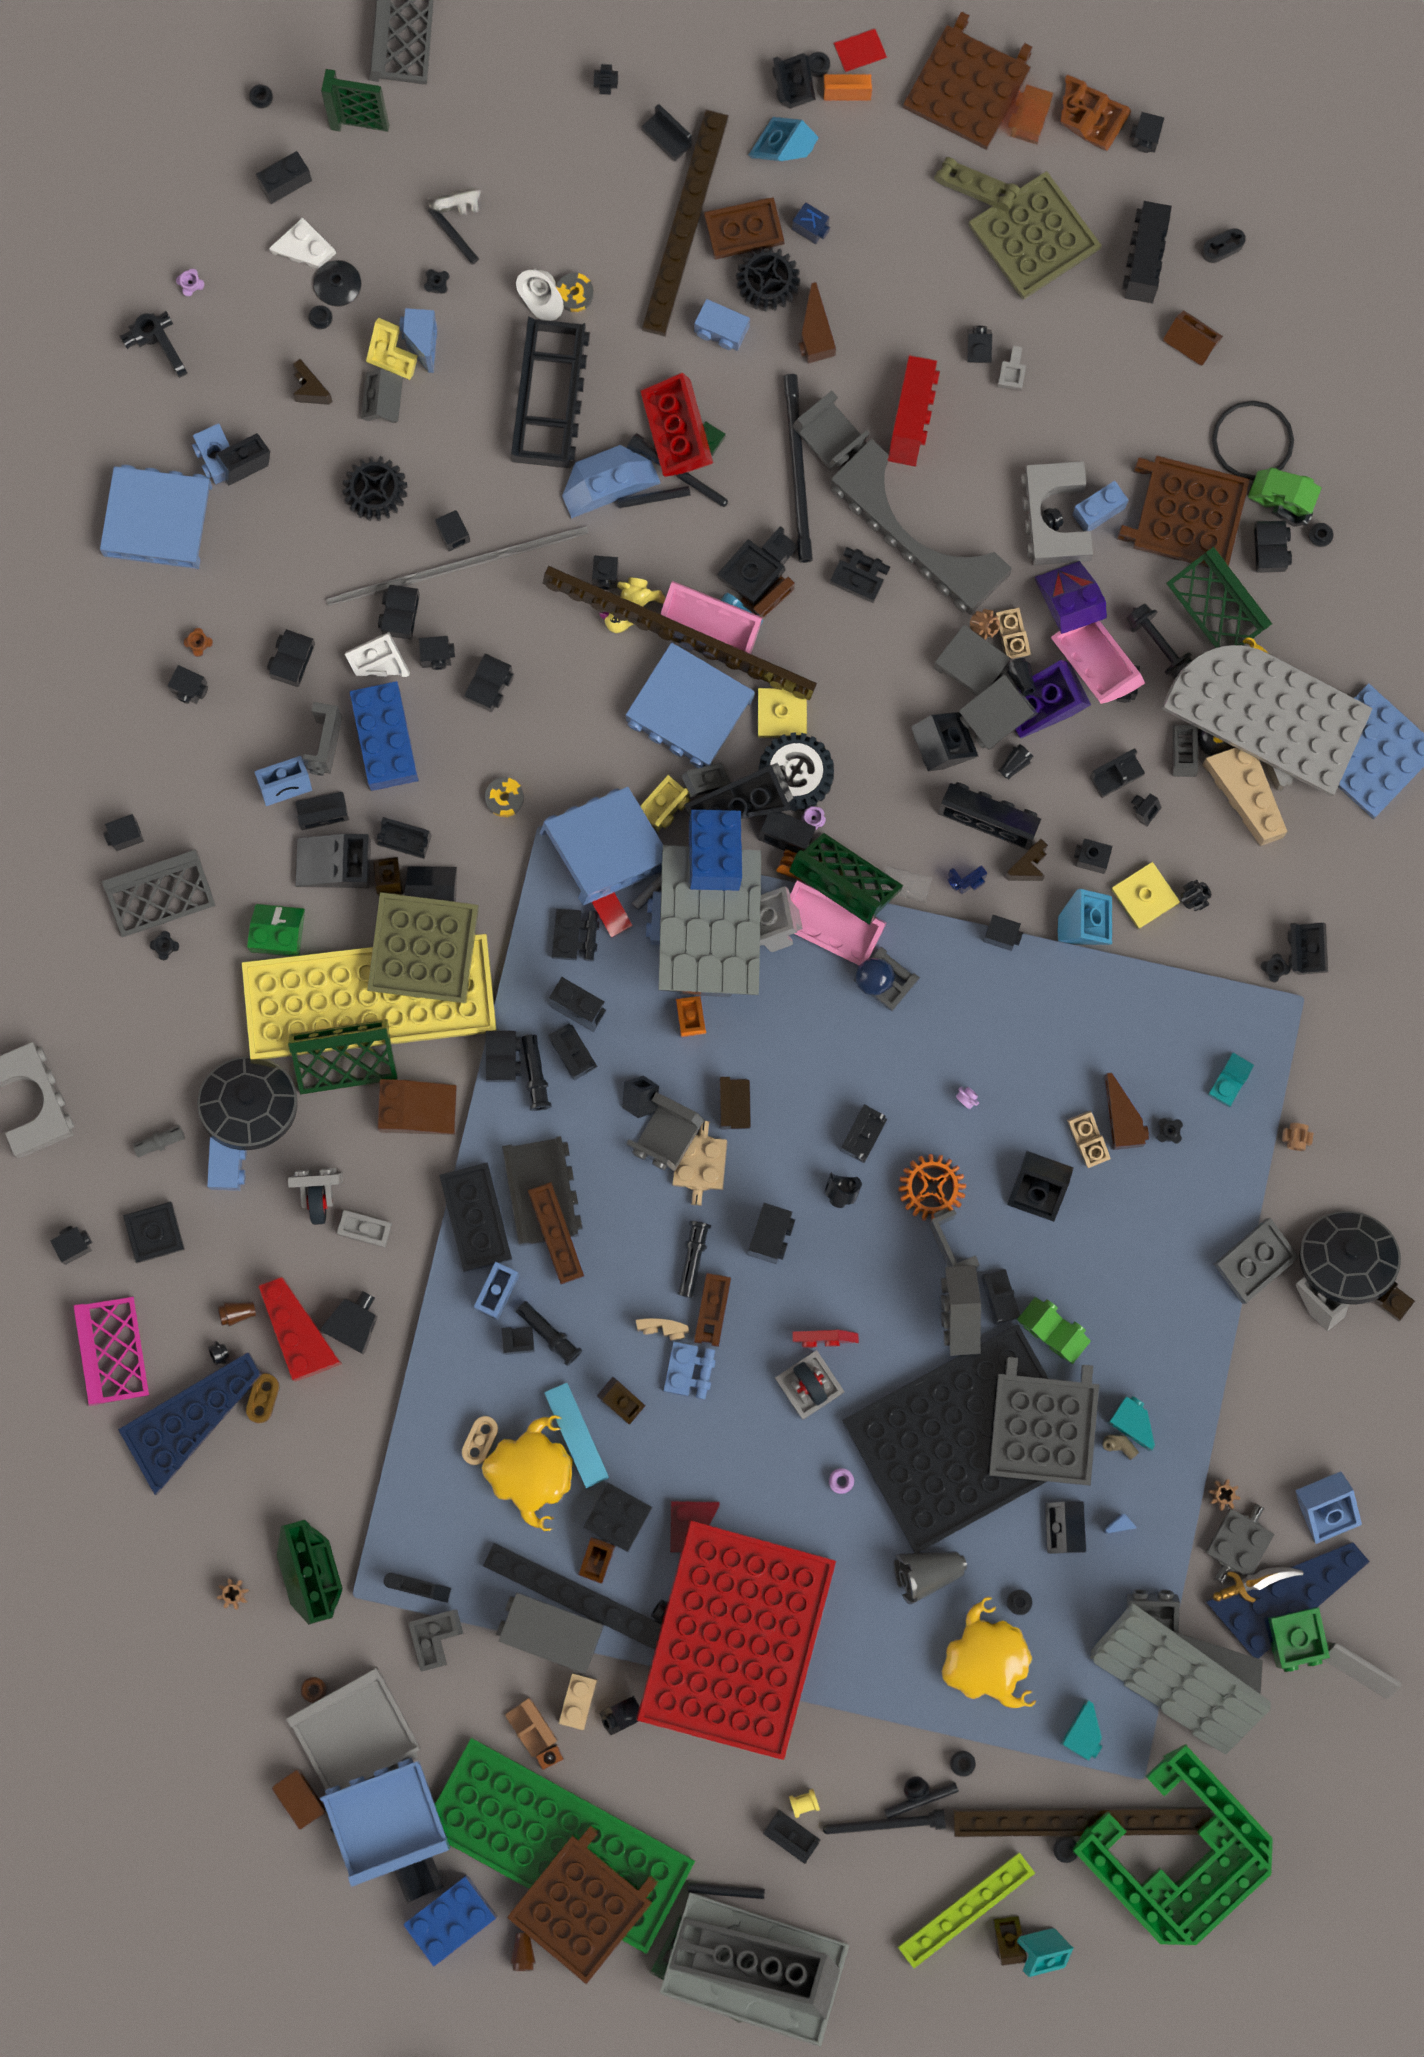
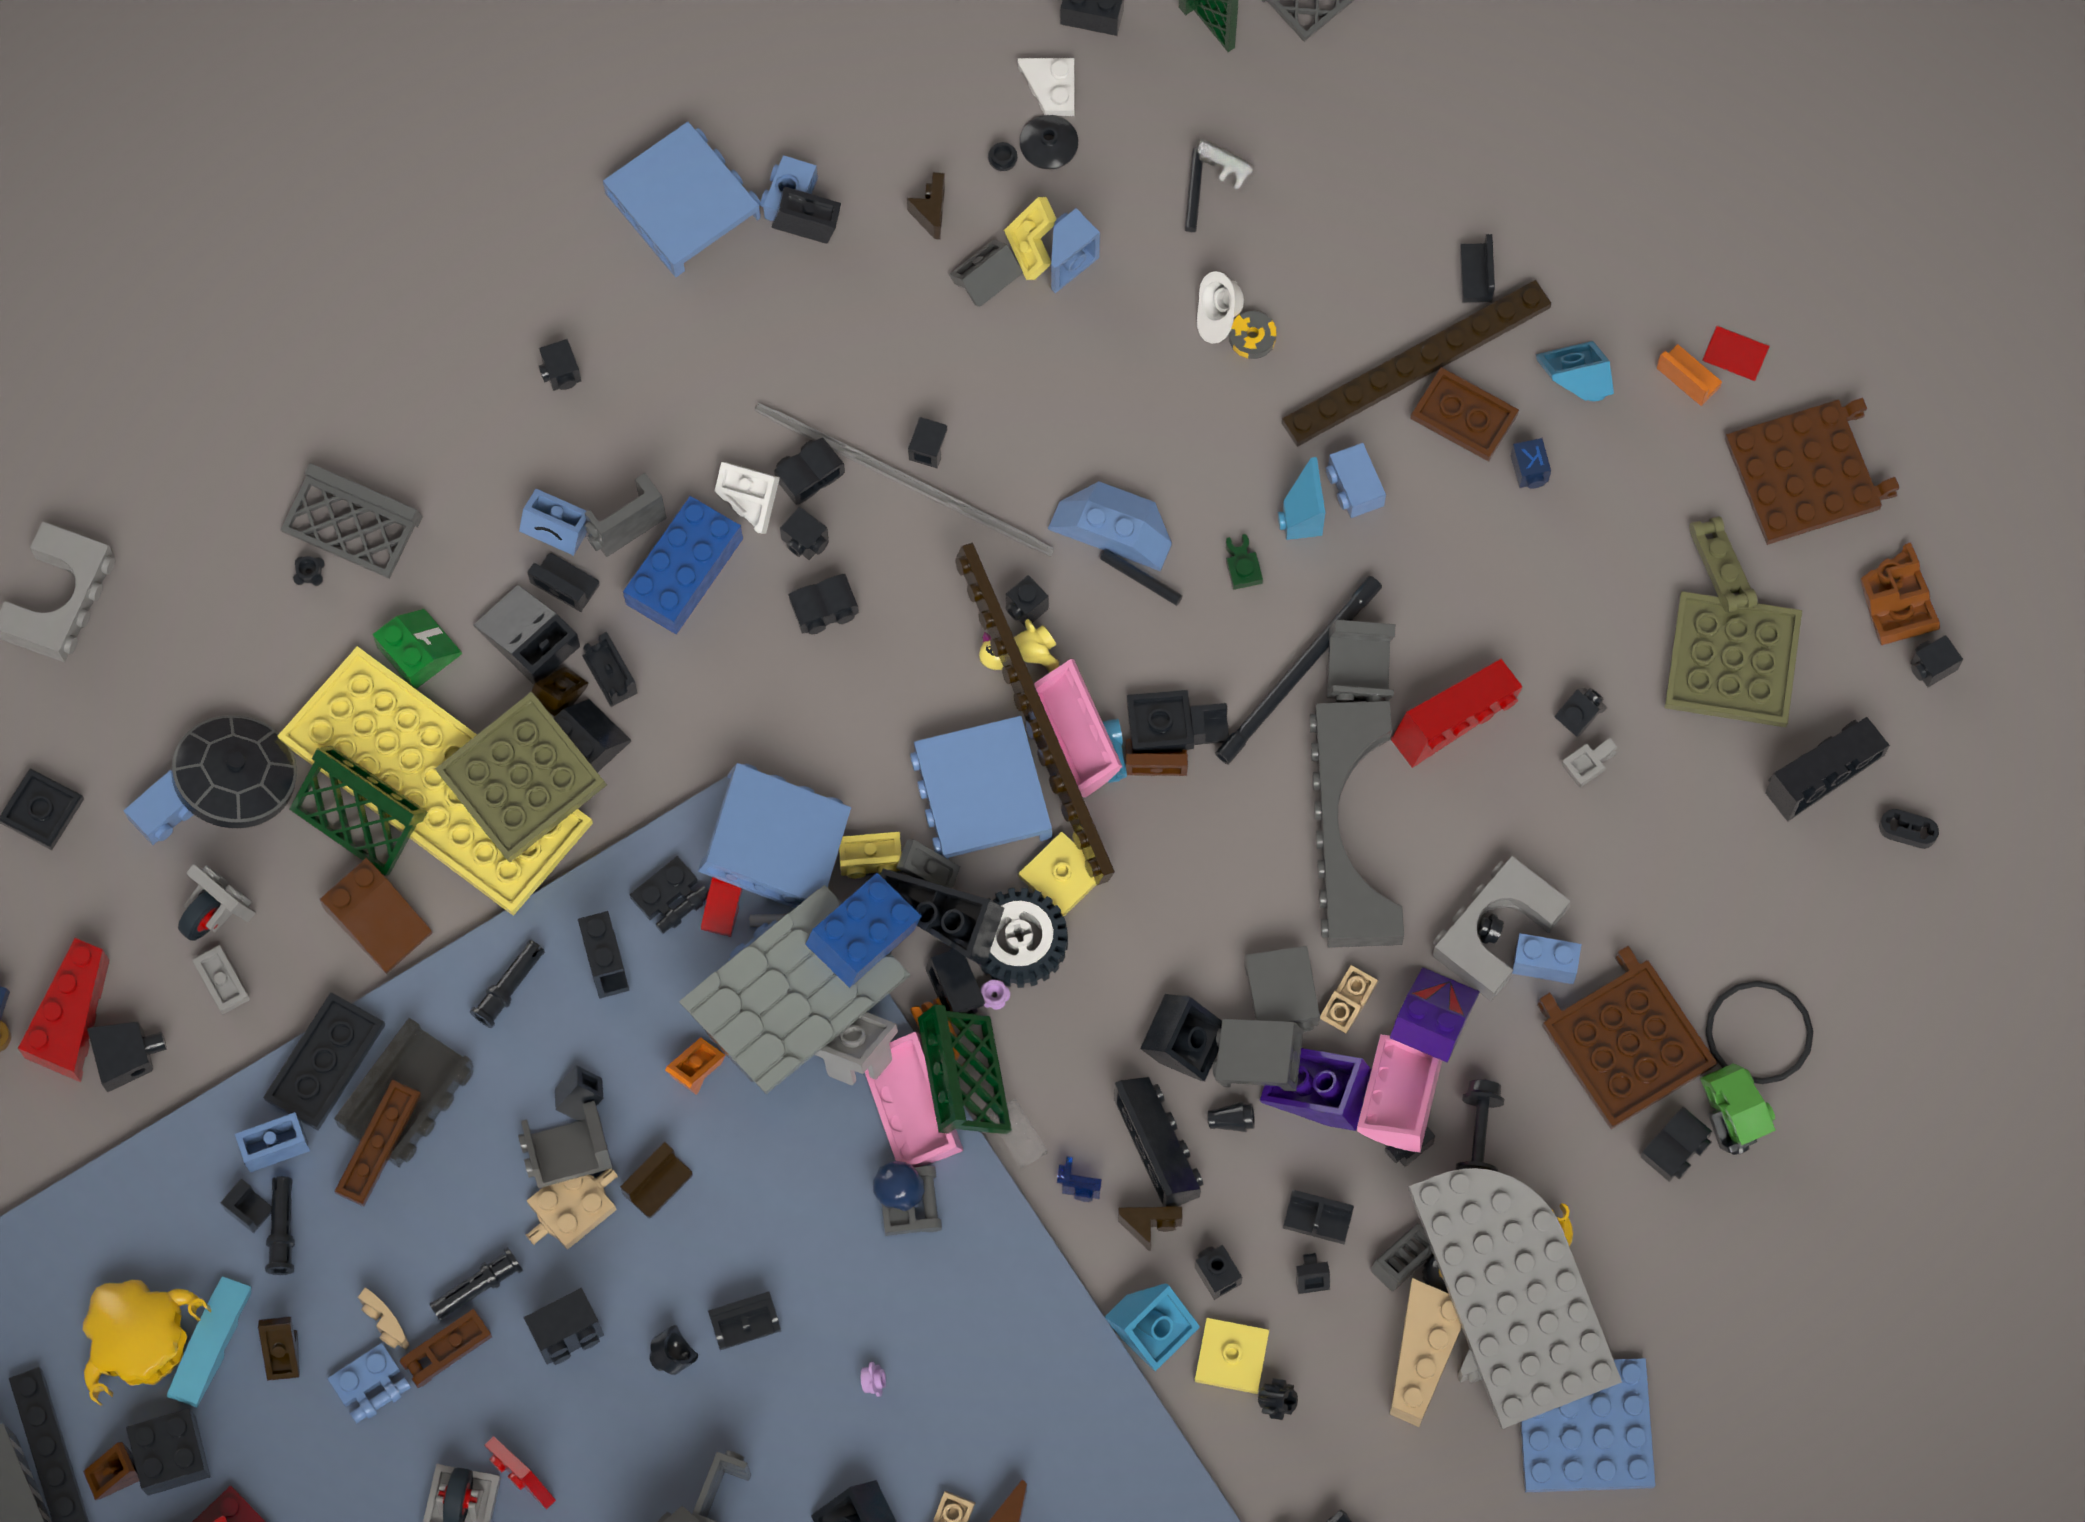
camera: 45 degrees right, 10 degrees down
black brick [103,814,144,851] -> none
black piece [119,311,188,378] -> none
dark grey pin [133,1125,185,1158] -> none
lavender plate [176,269,204,296] -> none
dark orange plate [184,628,213,657] -> none
reddish brown cone [218,1302,256,1327] -> none
black brick [267,629,315,687] -> none
black gear [342,456,408,522] -> none
black plate [424,269,449,294] -> none
tan plate [462,1416,498,1465] -> none
dark grey piece [485,777,524,817] -> none
black brick [486,1031,521,1082] -> none
black window [511,316,590,468] -> none
black hinge [548,1024,598,1081] -> none
black gear [594,64,618,95] -> none
black piece [627,433,728,507] -> none
red slope [640,372,713,477] -> none
black gear [736,246,800,312] -> none
black bracket [772,53,816,109] -> none
reddish brown slope [798,282,836,363] -> none
black tile [808,52,830,78] -> none
black plate [830,547,891,603] -> none
orange gear [898,1154,966,1221] -> none
medium nougat gear [970,608,1000,640] -> none
black brick [984,915,1023,951] -> none
clear orange brick [1008,84,1053,145] -> none
black cone [1008,658,1036,696] -> none
reddish brown panel [1163,310,1223,366] -> none
dark green fence [1166,547,1272,648] -> none
black plate [1309,523,1334,547] -> none
none -> dark azure slope [1278,457,1325,540]

